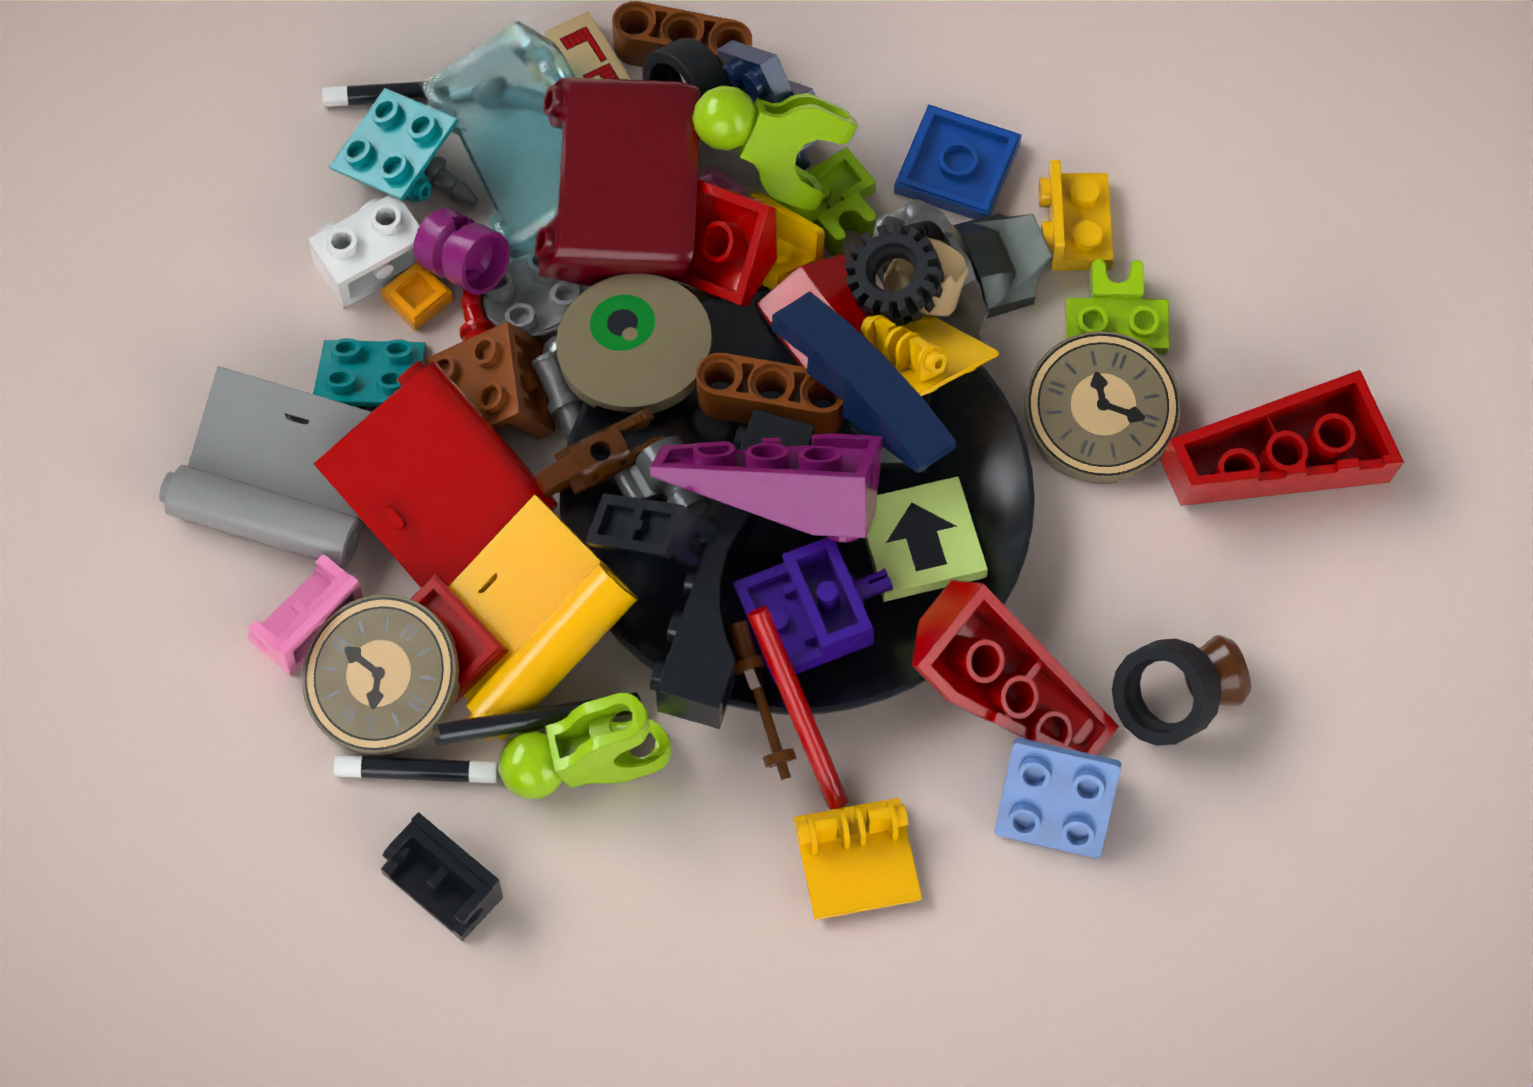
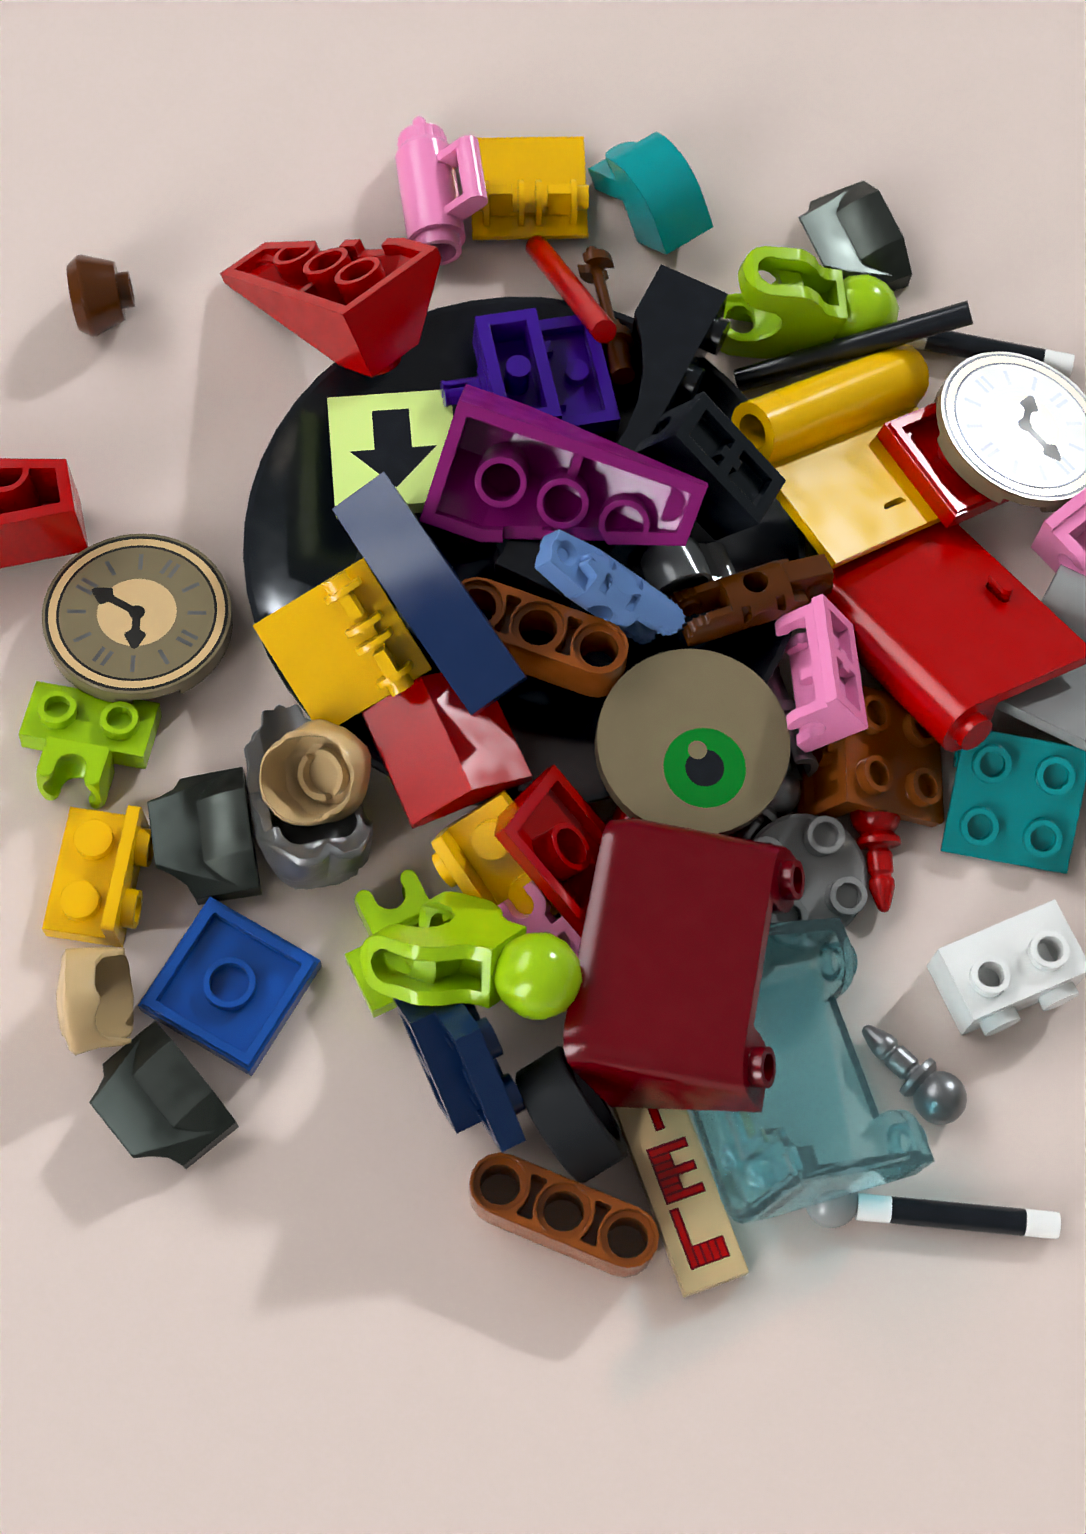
camera: 175 degrees left, 5 degrees up
teal hinge [329,88,459,203] -> none
light orange tile [380,262,453,331] -> none
black hinge [381,812,503,941] -> none
magenta wheel [413,208,510,295] -> none
black tyre [845,223,944,326] -> none
medium blue bracket [995,738,1122,858] -> none
black tyre [1111,638,1222,746] -> none
none -> tan hair [56,947,134,1056]
none -> pearl dark grey slope [89,1021,239,1169]
none -> bright pink piece [395,116,488,266]
none -> medium blue hinge [535,530,686,645]
none -> teal brick [588,132,714,255]
none -> bright pink hinge [774,593,868,753]
none -> pearl dark grey slope [798,181,912,291]

